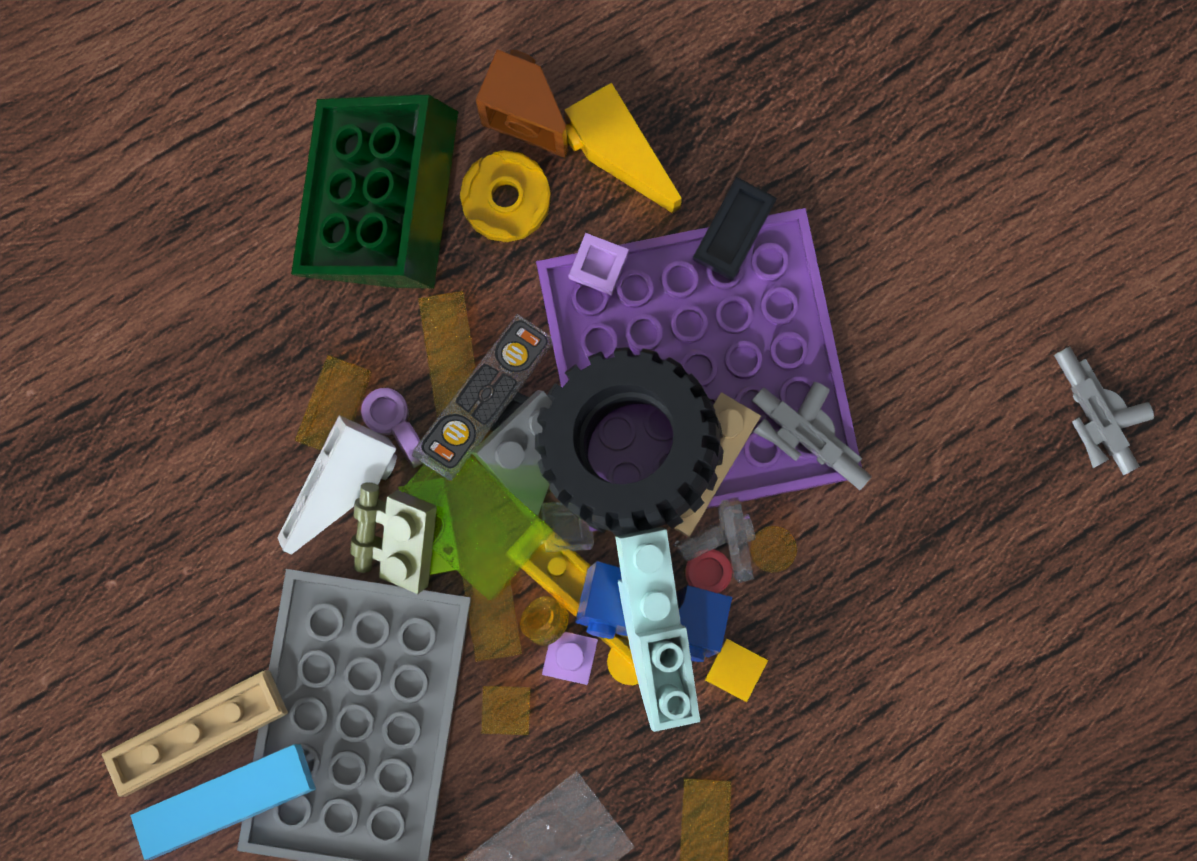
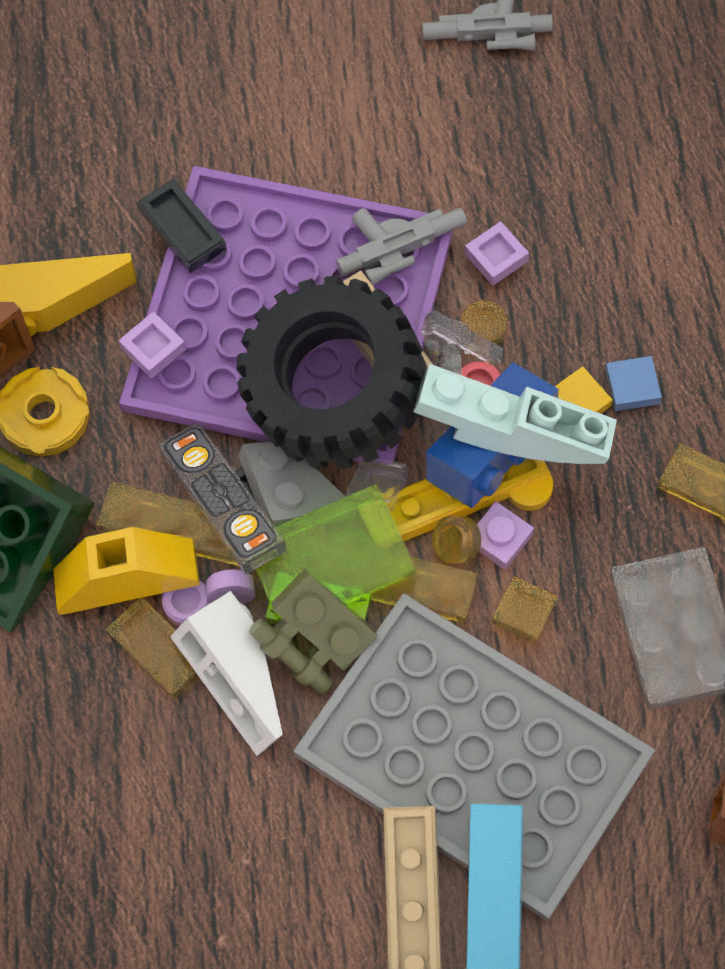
camera: 65 degrees left, 15 degrees down
none -> yellow slope [53,527,200,615]
none -> lavender plate [465,221,529,286]
none -> medium blue tile [605,356,662,412]

